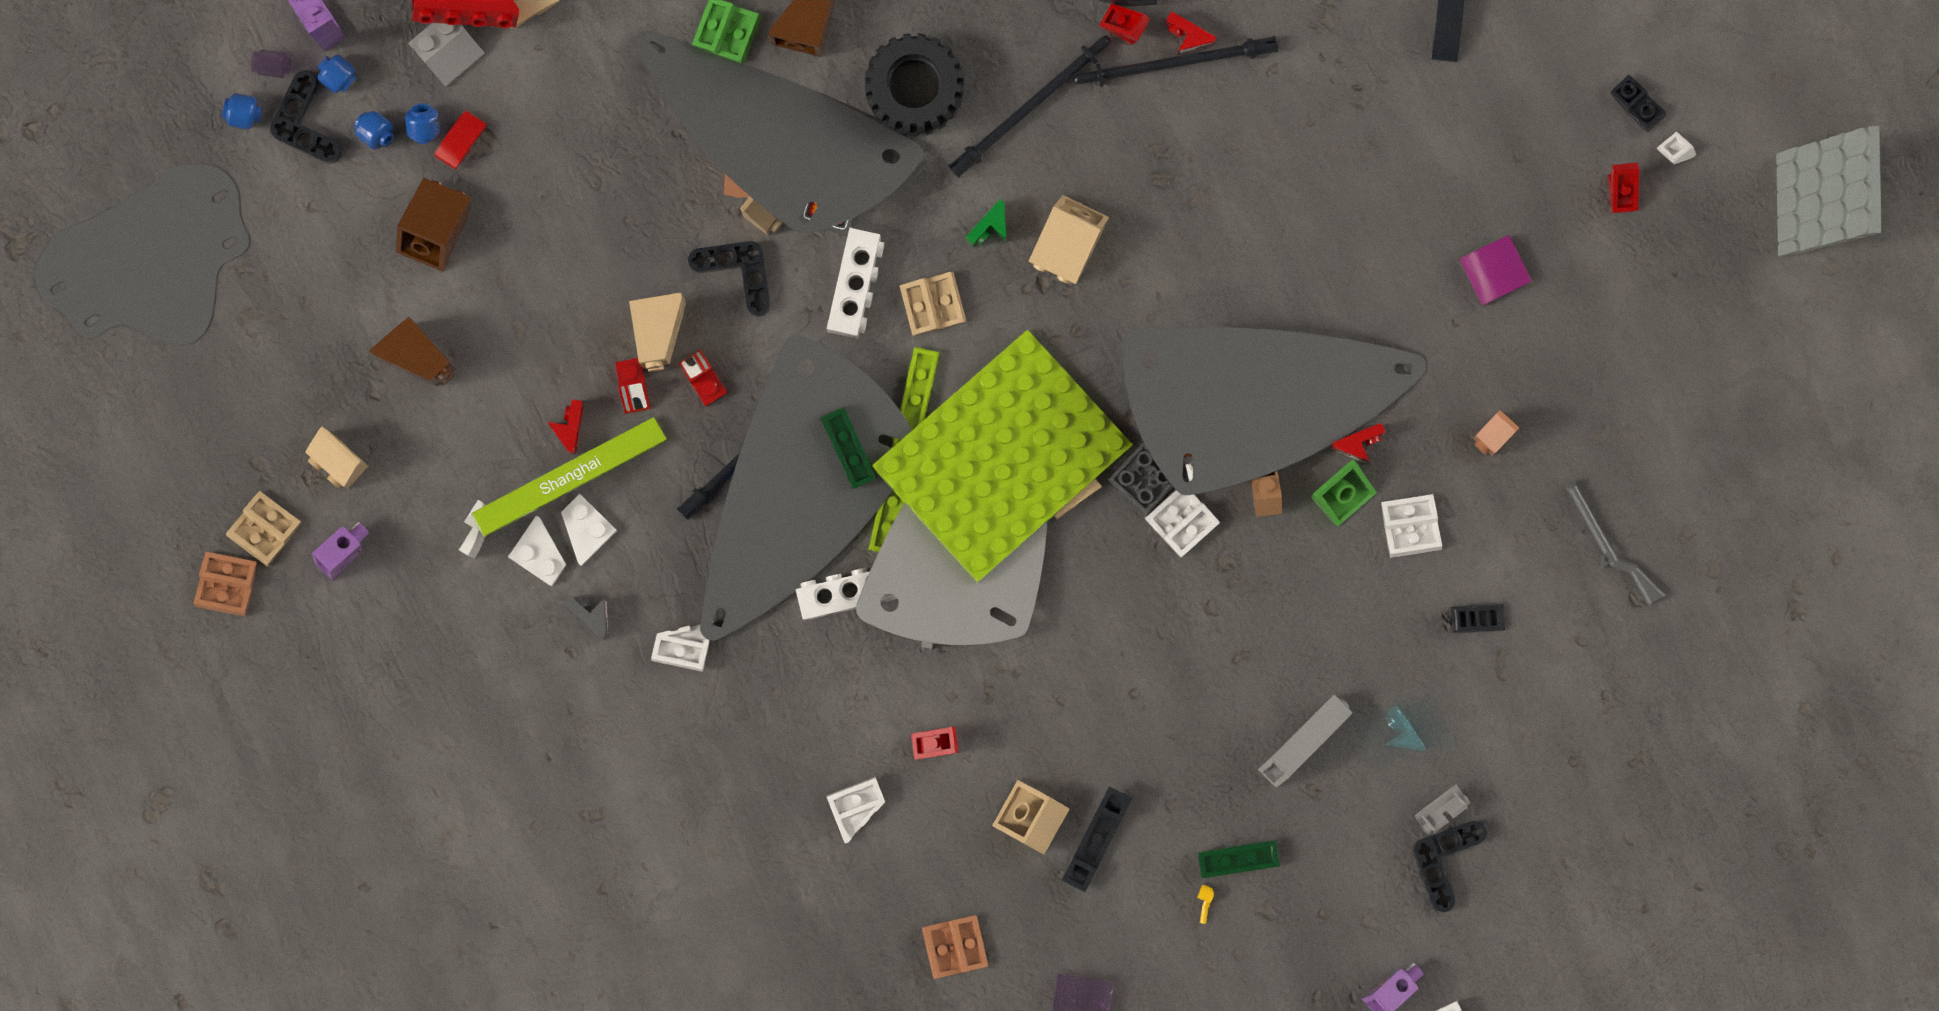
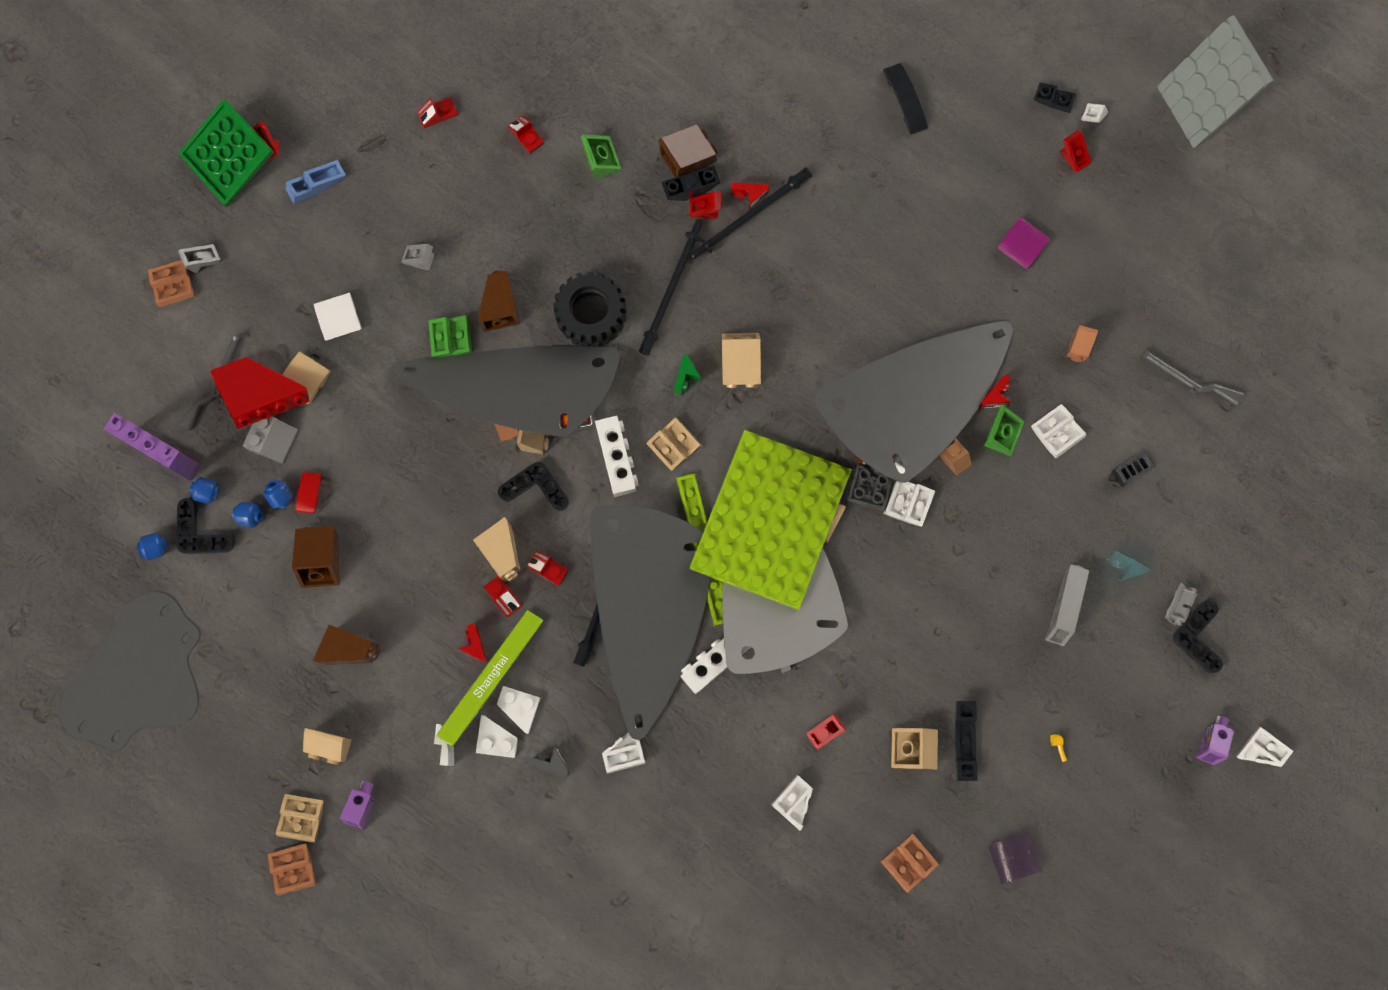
camera: 30 degrees left, 5 degrees down
clear purple brick [251,49,291,78] -> none
dark green plate [820,406,877,489] -> none
dark green plate [1197,840,1280,879] -> none

